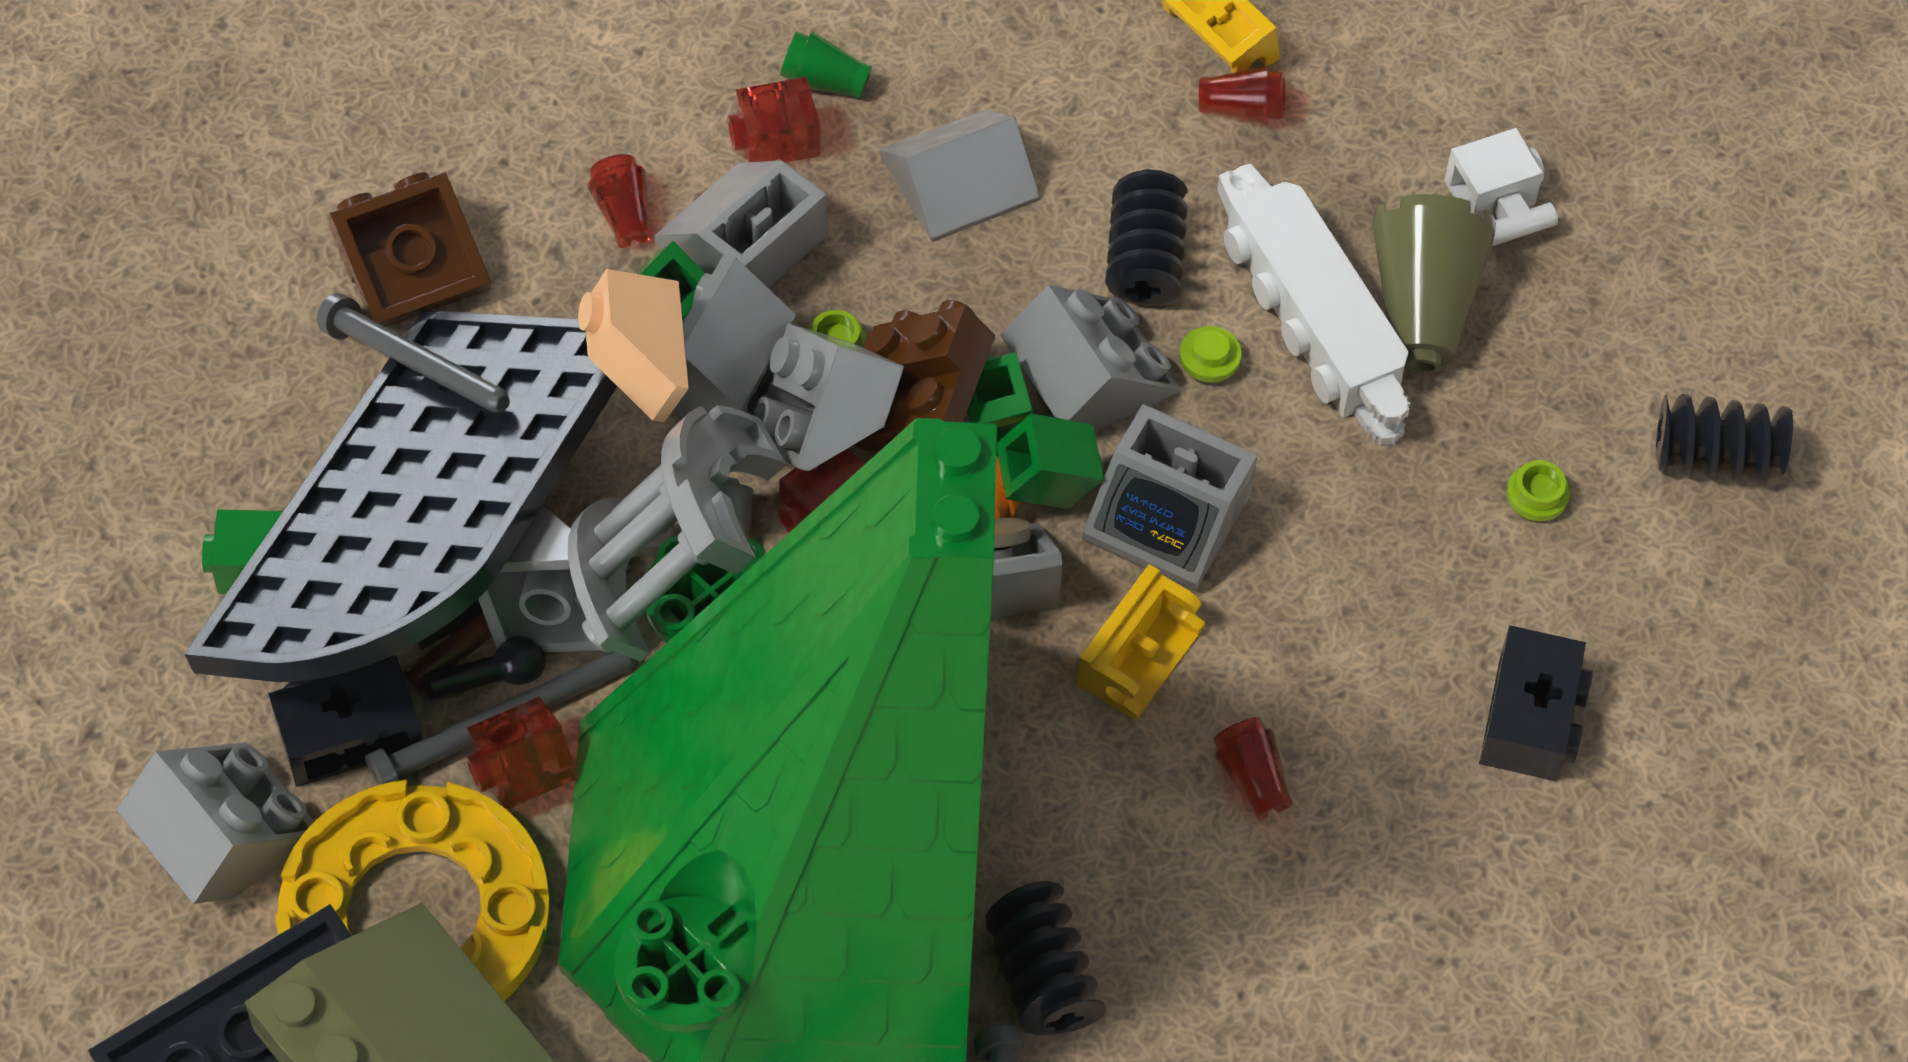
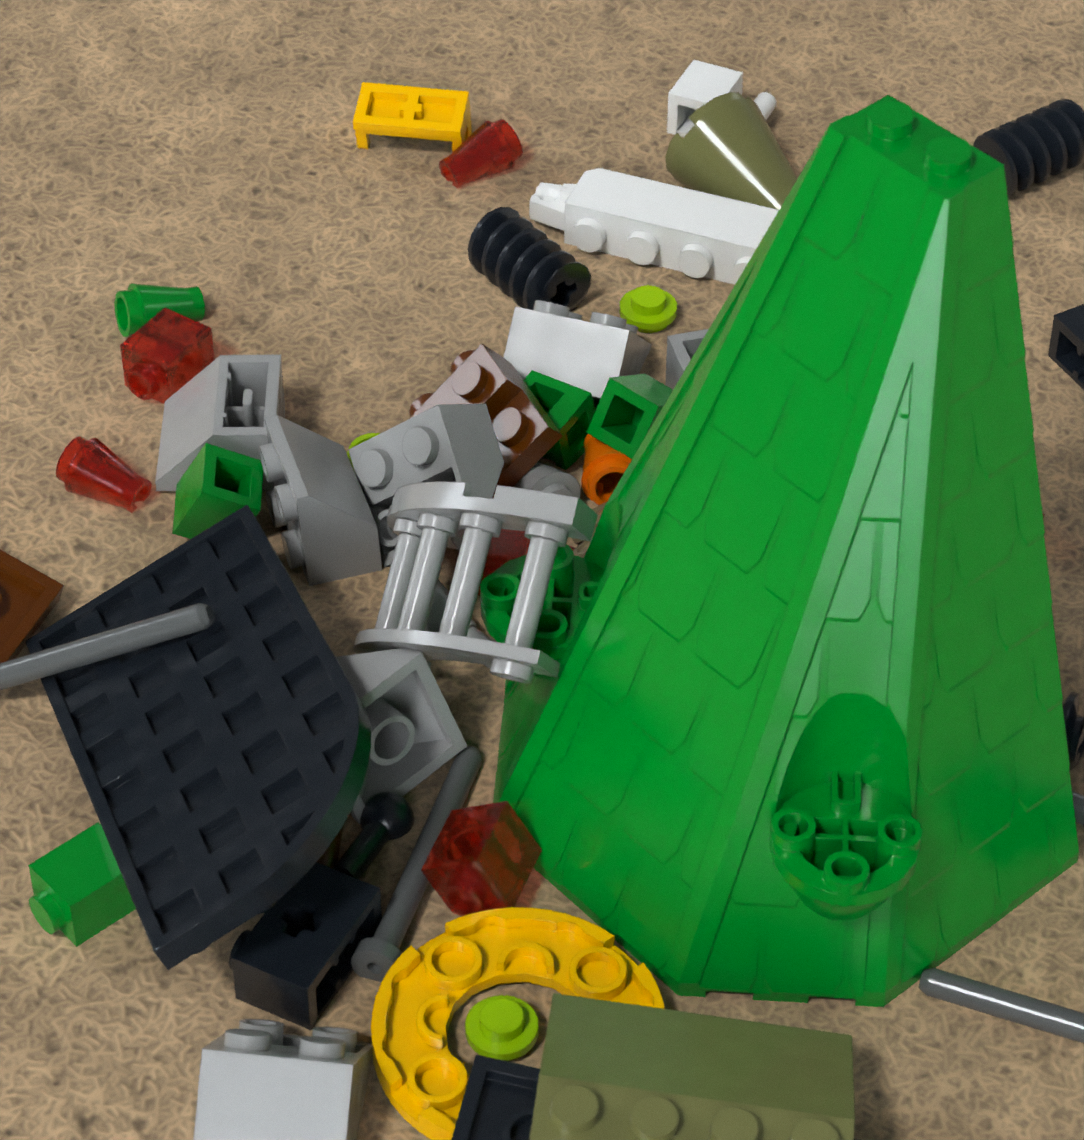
camera: 40 degrees left, 15 degrees down
light nougat slope [578,269,689,422] -> none
light grey slope [879,109,1039,242] -> none
none -> lime plate [465,995,539,1061]

